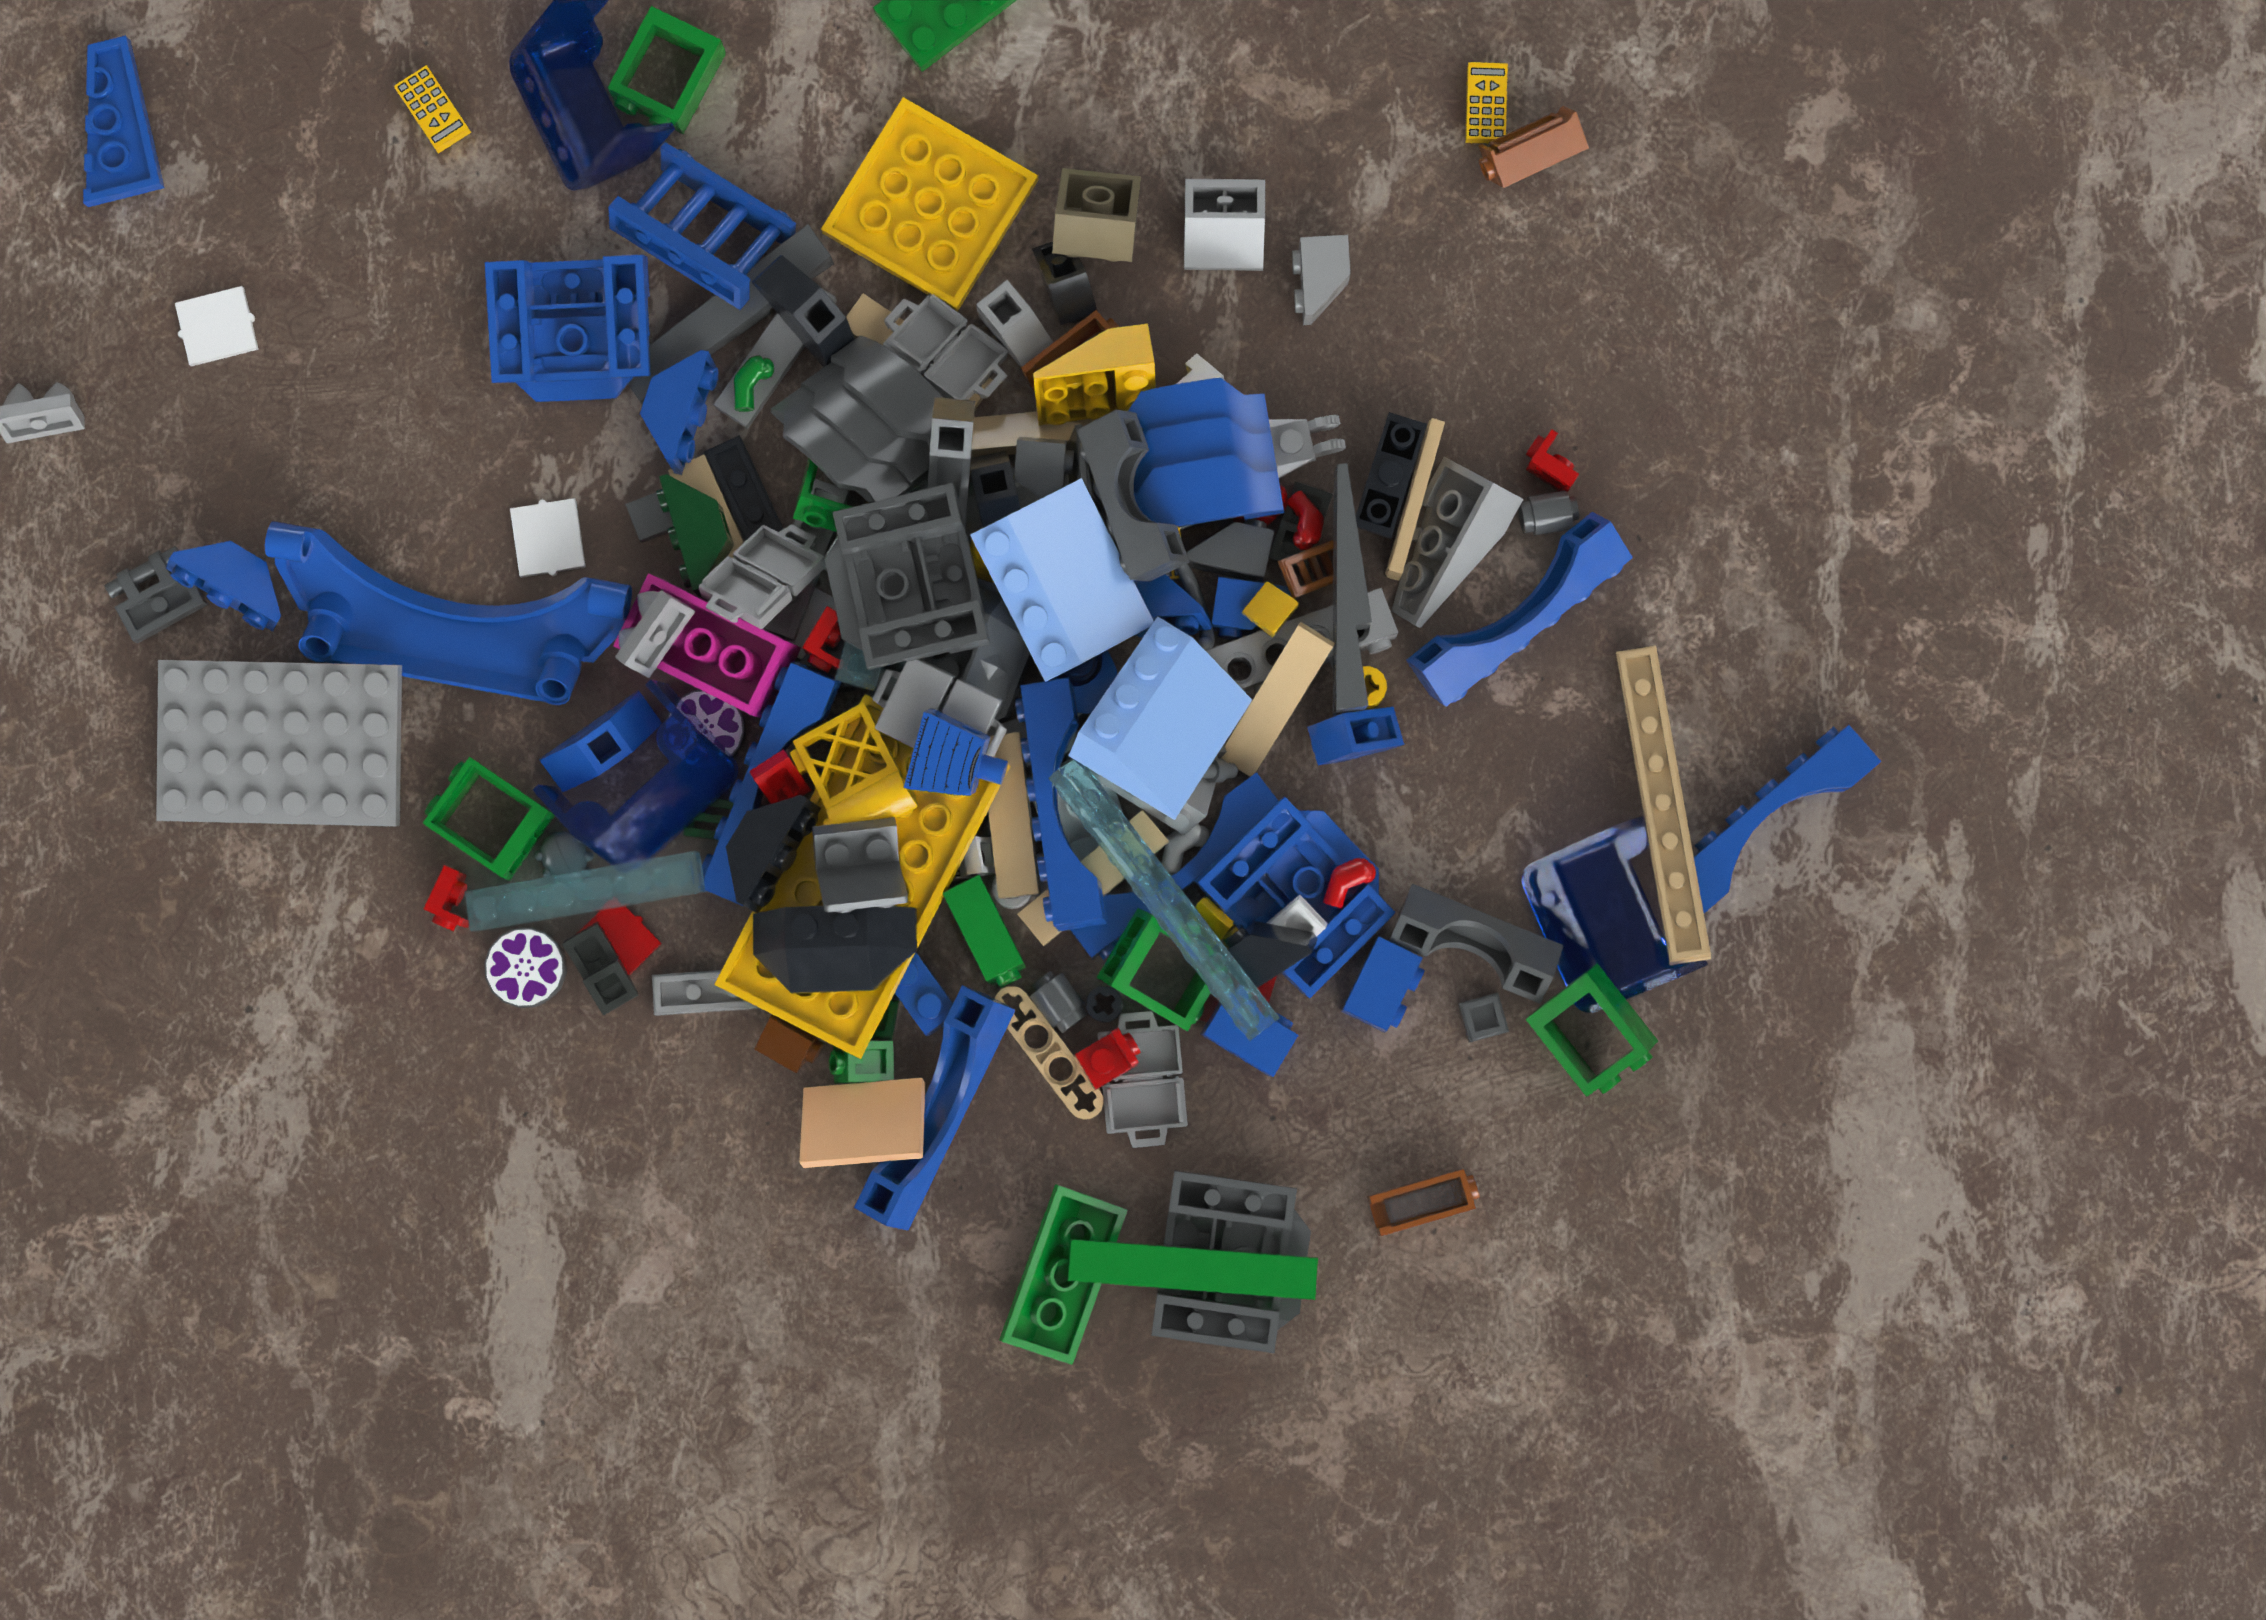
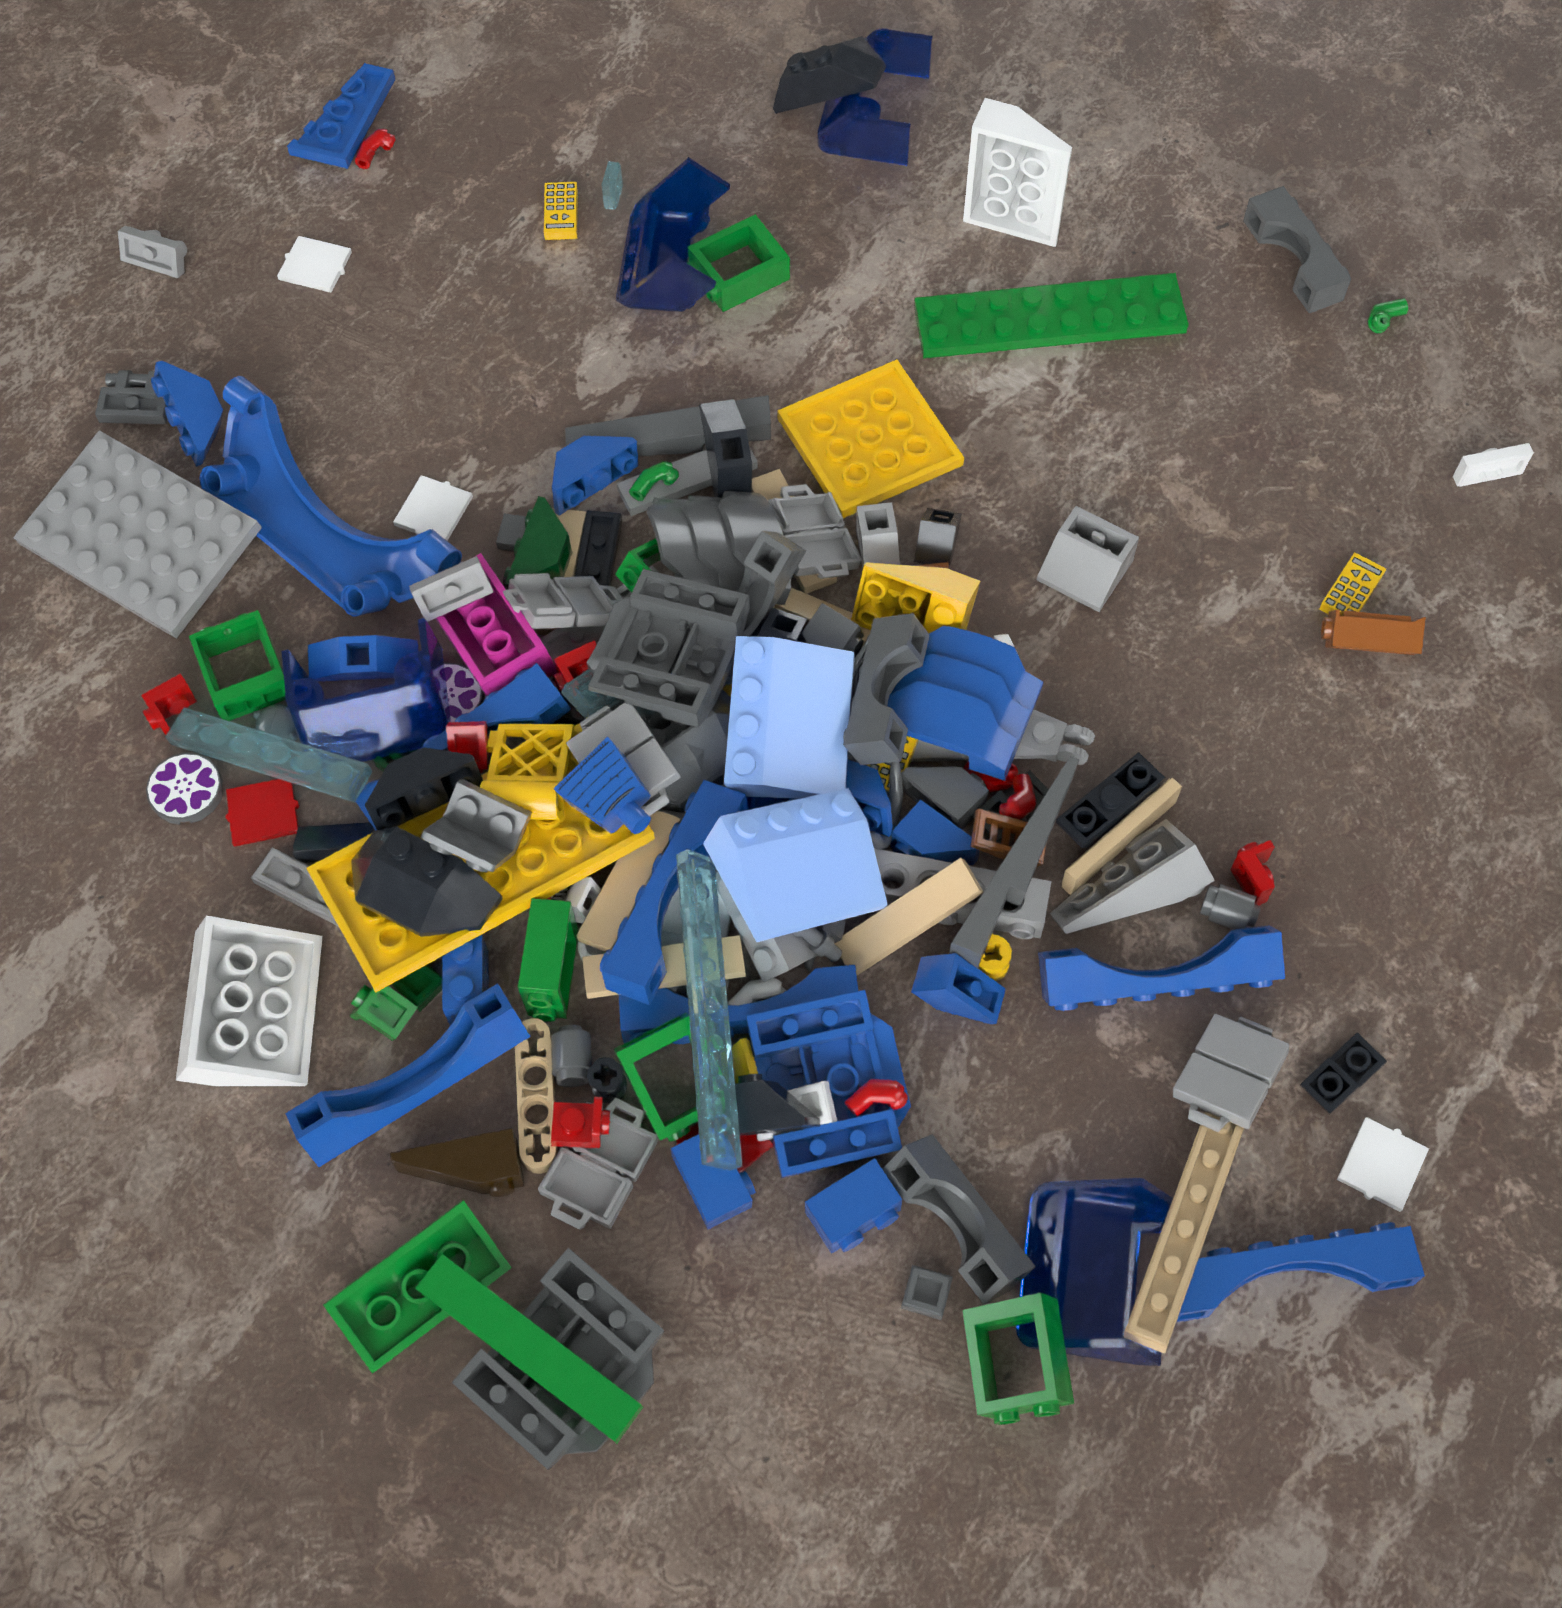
camera: 30 degrees right, 20 degrees down
blue slope [485,255,651,402] -> none
pearl dark grey slope [562,922,639,1016] -> none
blue fence [608,142,796,310] -> none
reddish brown brick [754,1014,824,1073] -> none
light nougat tile [799,1078,925,1168] -> none
dark tan brick [1052,168,1141,262] -> none
yellow slope [1241,581,1299,638] -> none
light grey slope [1292,235,1350,325] -> none
window [1367,1169,1480,1236] -> none
none -> white slope [176,916,323,1086]
none -> black slope [293,822,375,863]
none -> red arm [355,128,396,169]
none -> dark brown slope [390,1128,524,1197]
none -> clear light blue tile [601,161,623,209]
none -> light grey piece [1173,1014,1290,1132]
none -> black slope [1300,1032,1387,1115]
none -> white piece [1337,1117,1429,1212]

